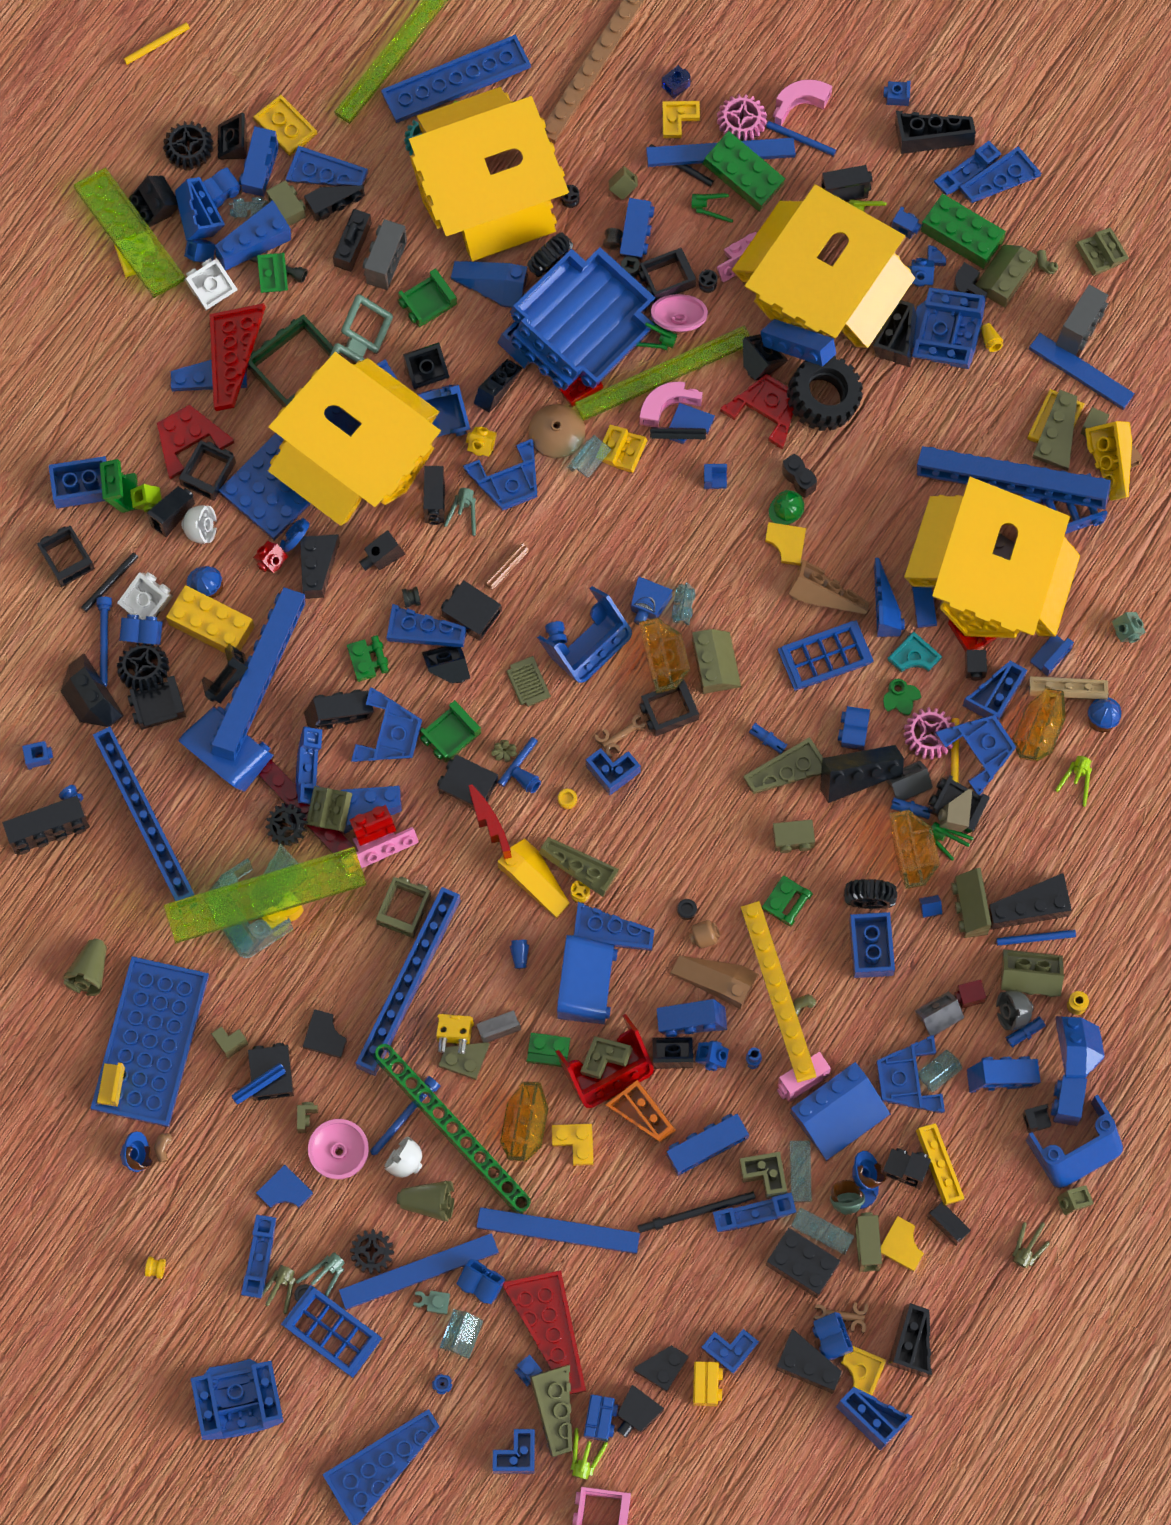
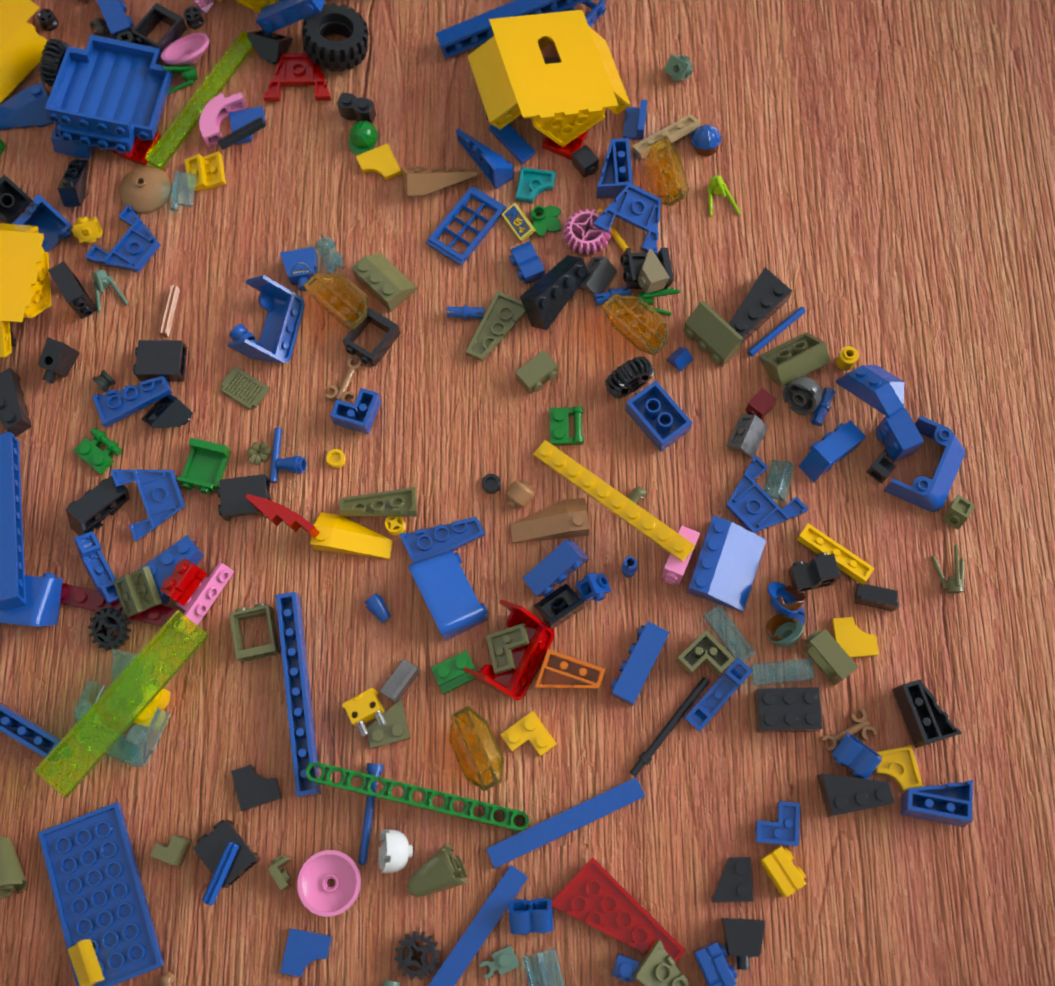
camera: 30 degrees left, 0 degrees up
blue panel [704,464,727,489] -> none
none -> tile [502,203,536,242]

